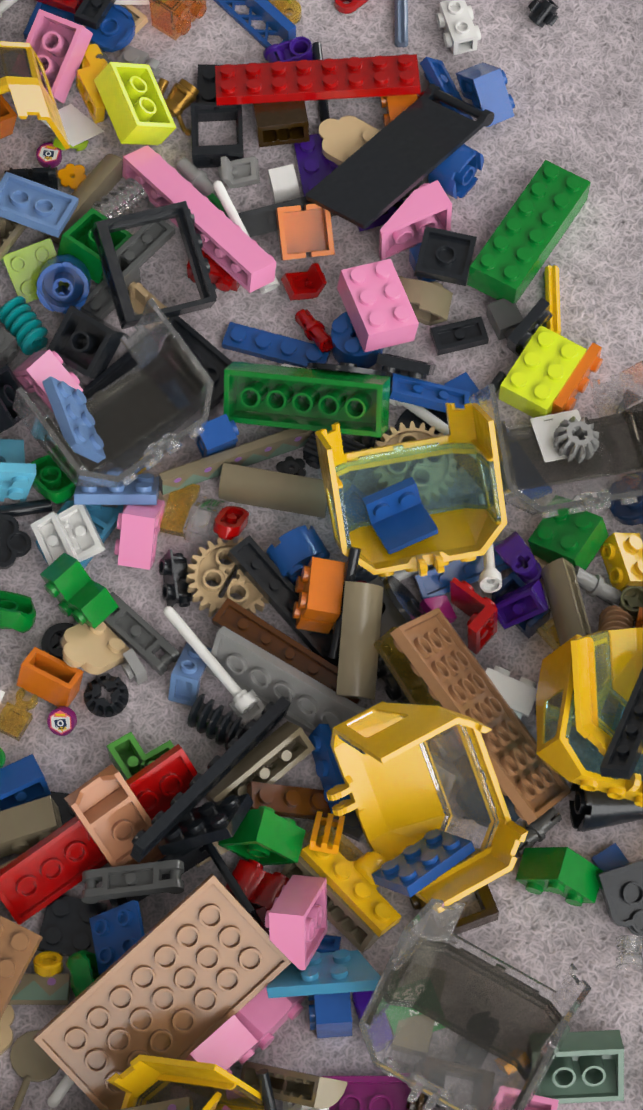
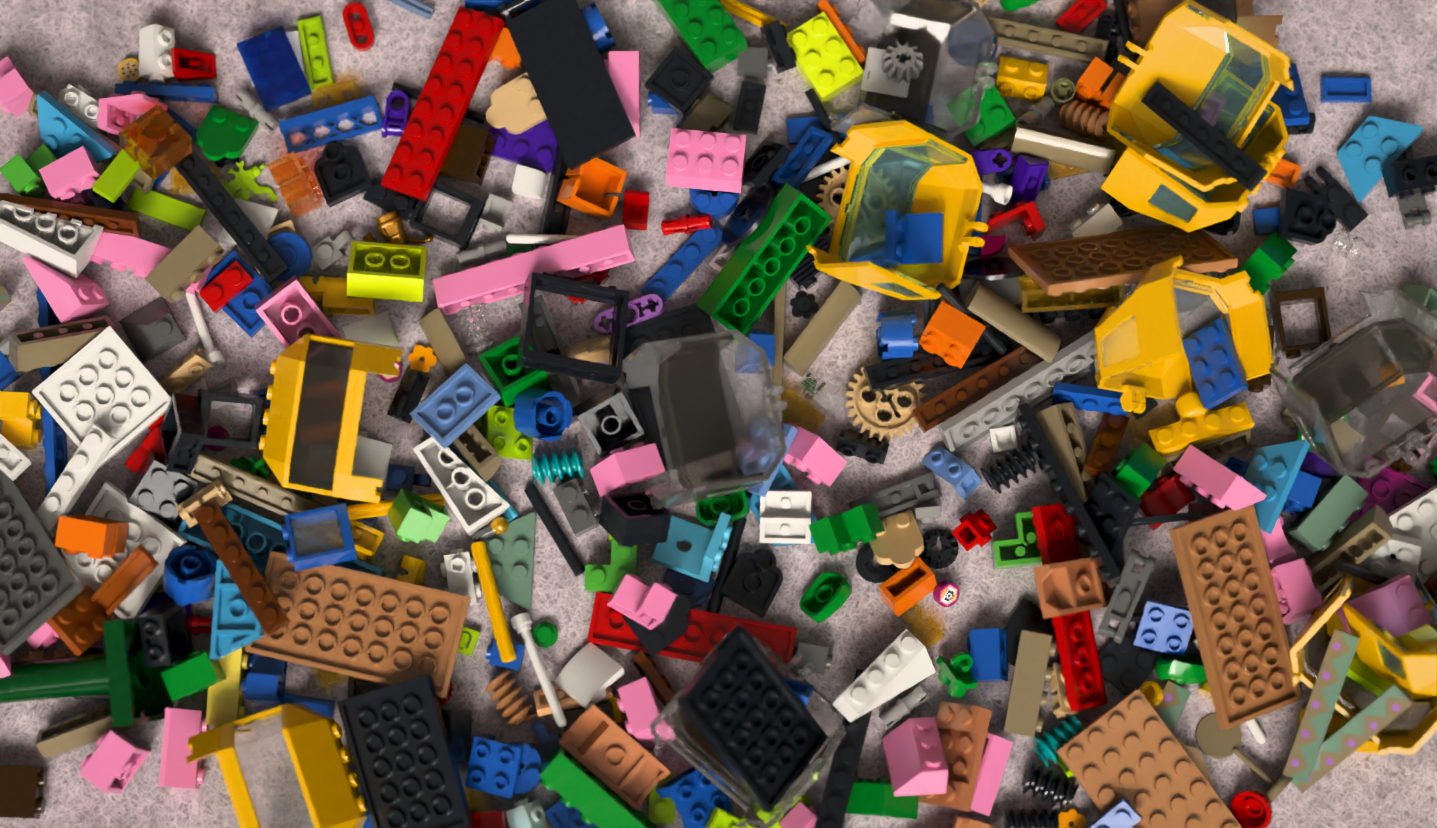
camera: 65 degrees left, 15 degrees up
medium blue plate [42,376,106,463] -> none
white piece [163,606,259,715] -> none
red plate [213,506,249,540] -> none
light orange tile [309,811,345,855] -> none
none -> black plate [314,142,374,207]
none -> medium lavender beam [594,294,665,335]
none -> red brick [952,508,997,552]
none -> dark brown window [1269,287,1333,359]
none -> sand green slope [1284,473,1369,552]

